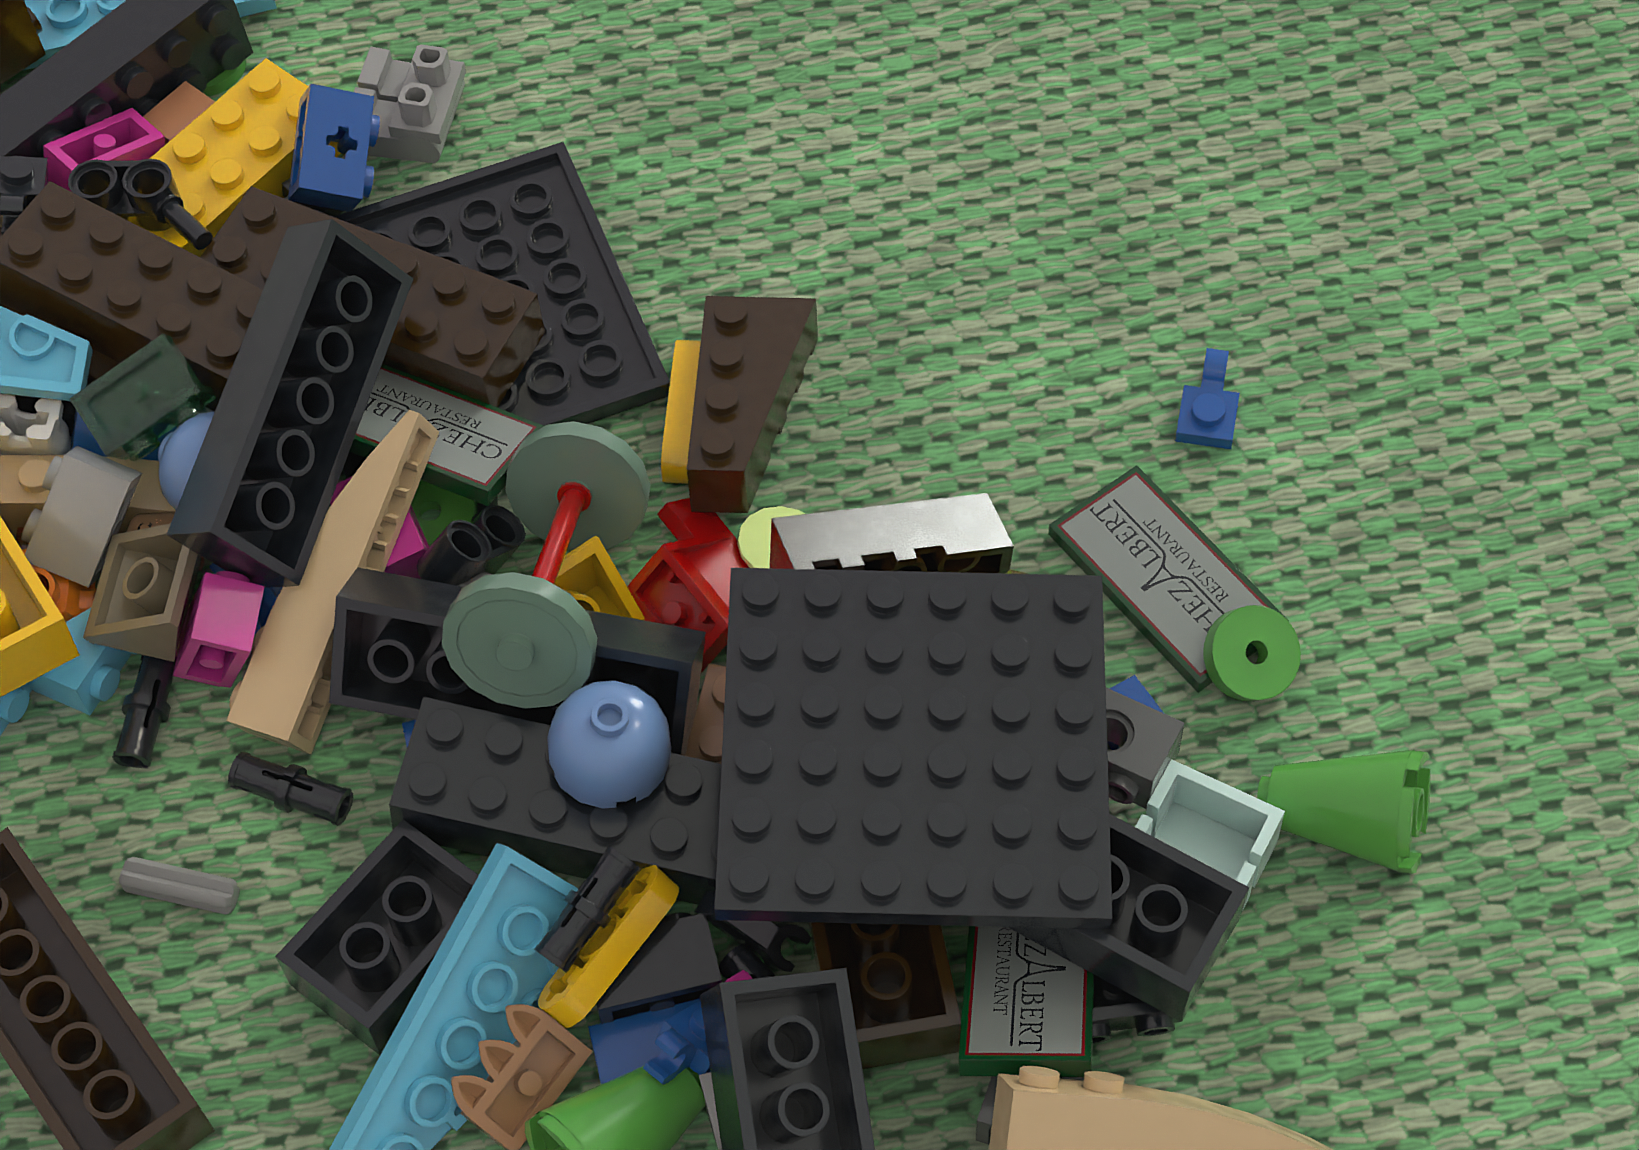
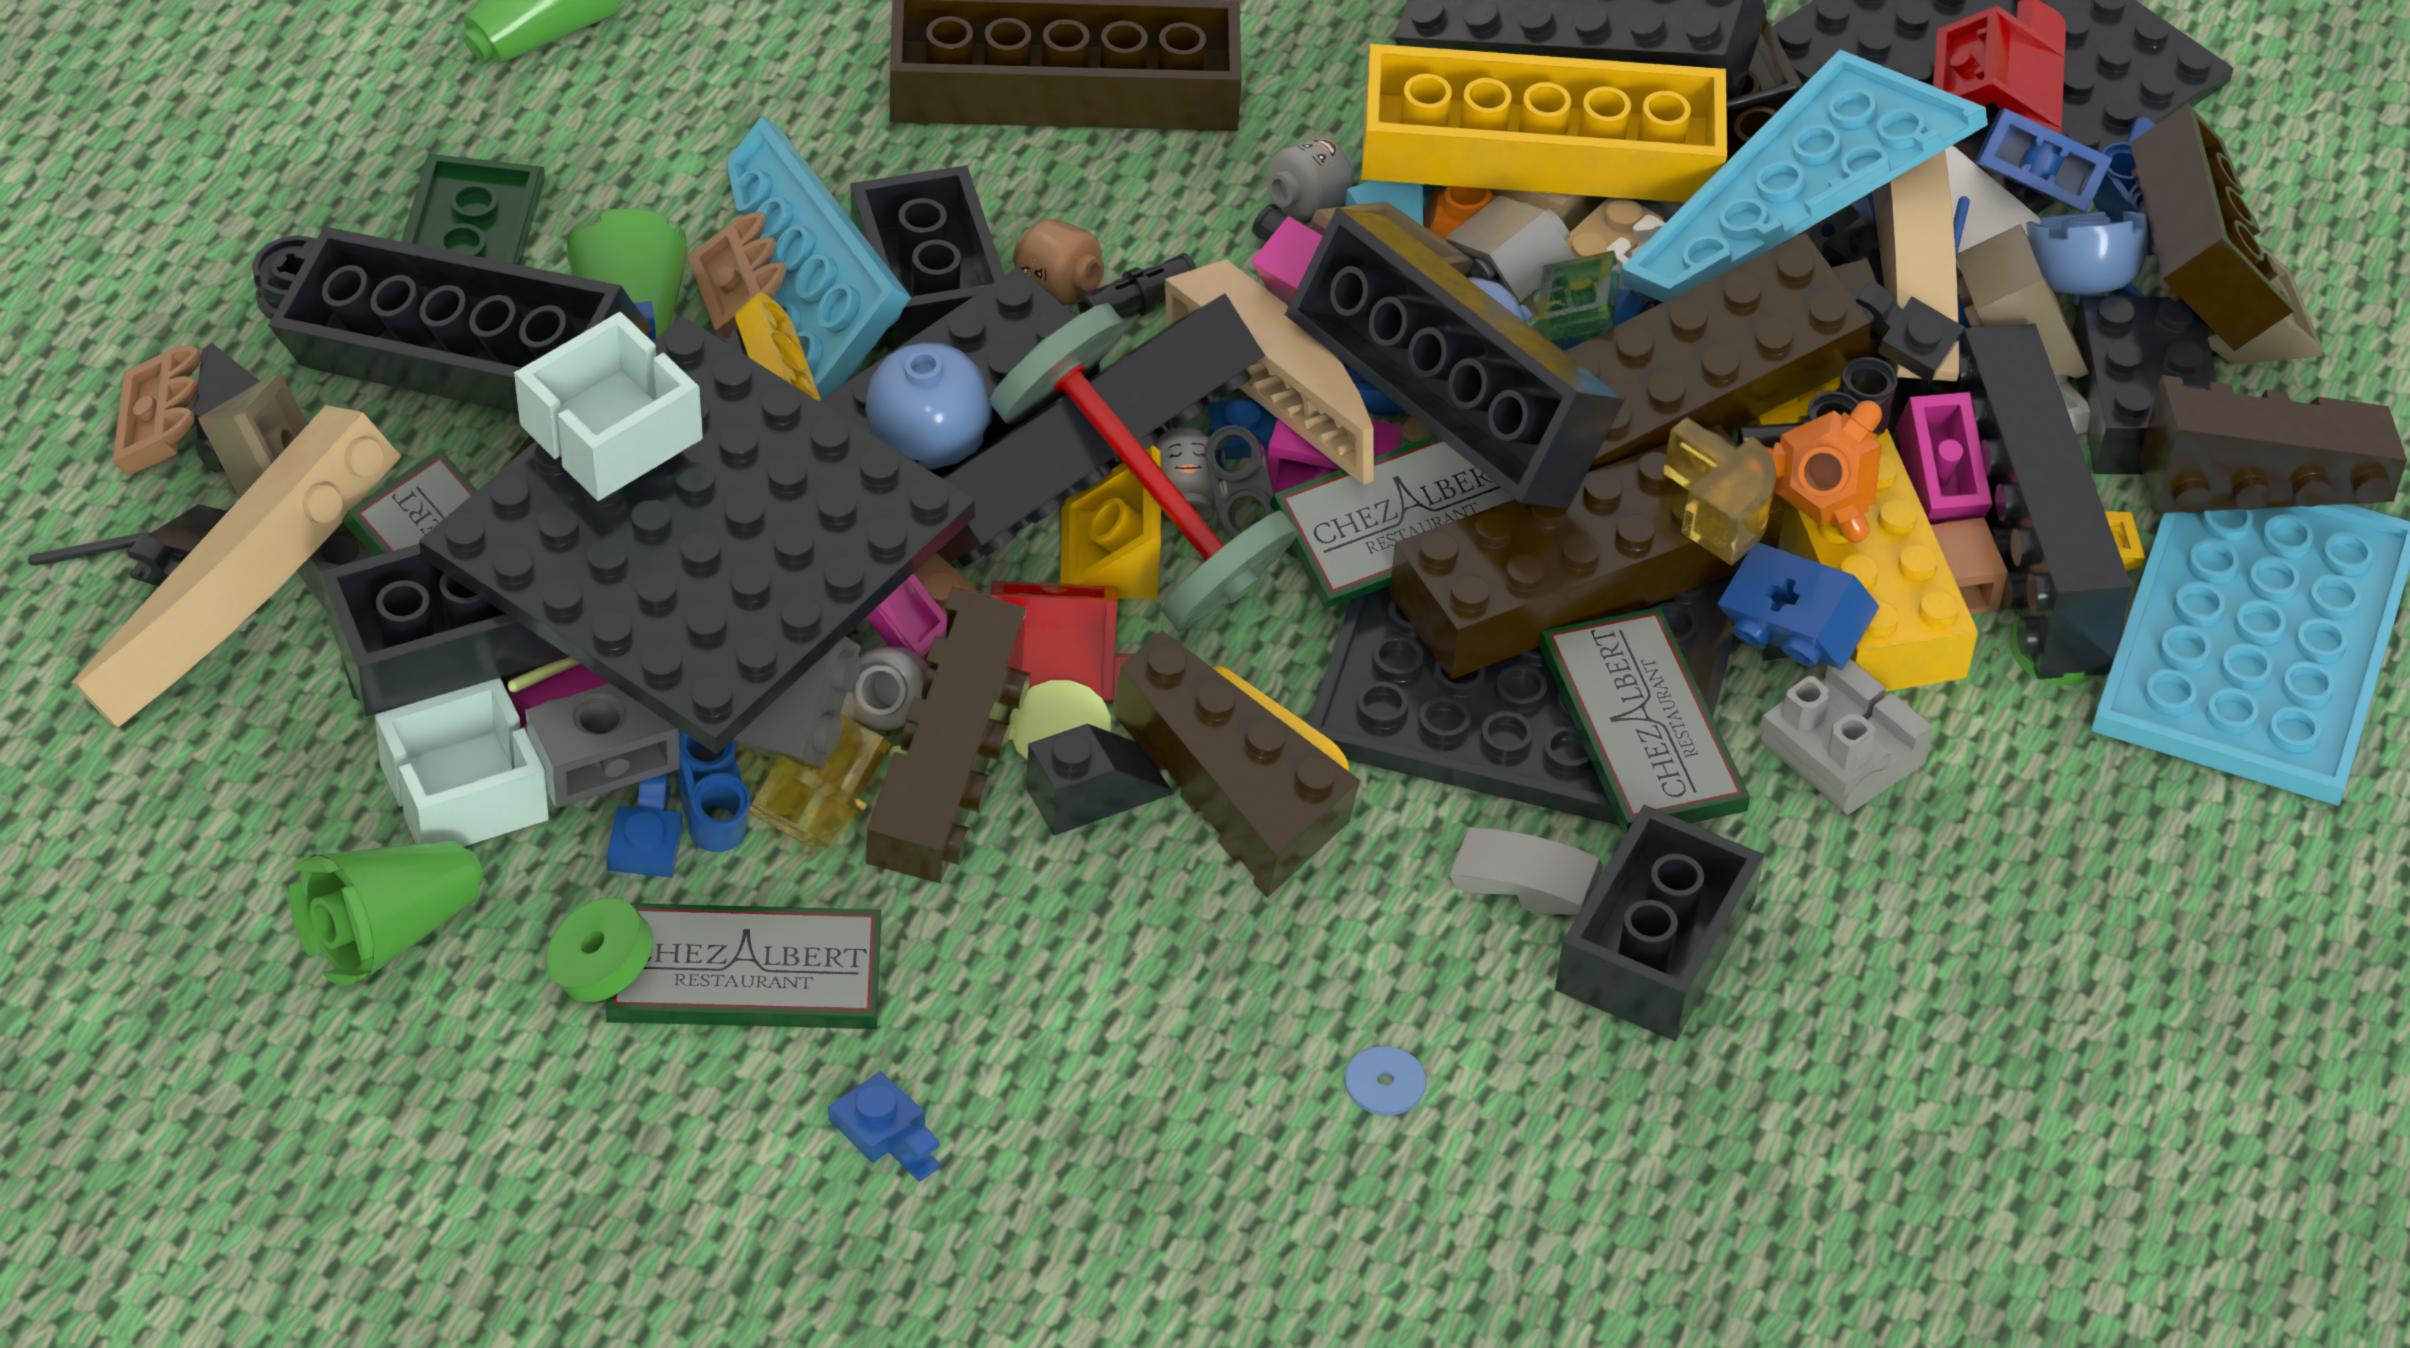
camera: 120 degrees right, 10 degrees down
light grey axle [119,857,240,914] -> none
black pin [534,846,641,973] -> none
none -> light aqua piece [514,312,703,501]
none -> medium nougat head [1013,219,1104,304]
none -> black slope [1026,723,1171,836]
none -> light grey head [1267,137,1355,220]
none -> medium blue wheel [1345,1046,1426,1116]
none -> light grey slope [1450,827,1603,915]
none -> light grey tile [1539,607,1750,835]
none -> black brick [1555,805,1765,1042]
none -> clear yellow brick [1663,417,1777,566]
none -> orange rock [1748,401,1882,543]

